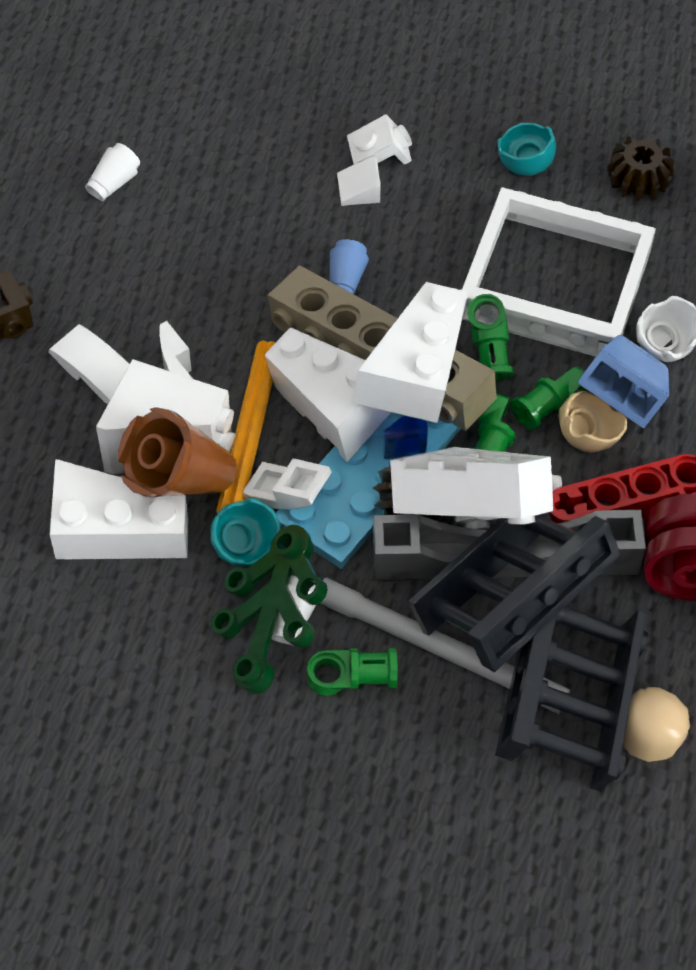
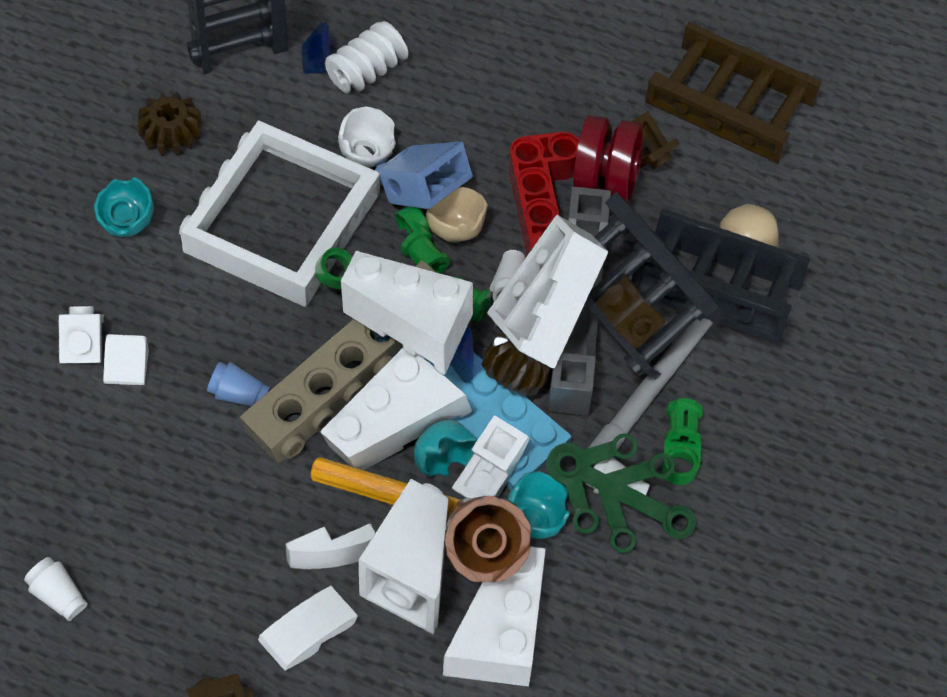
camera: 85 degrees left, 0 degrees up
none -> teal hair [414,419,478,477]
none -> dark brown bracket [595,275,665,348]

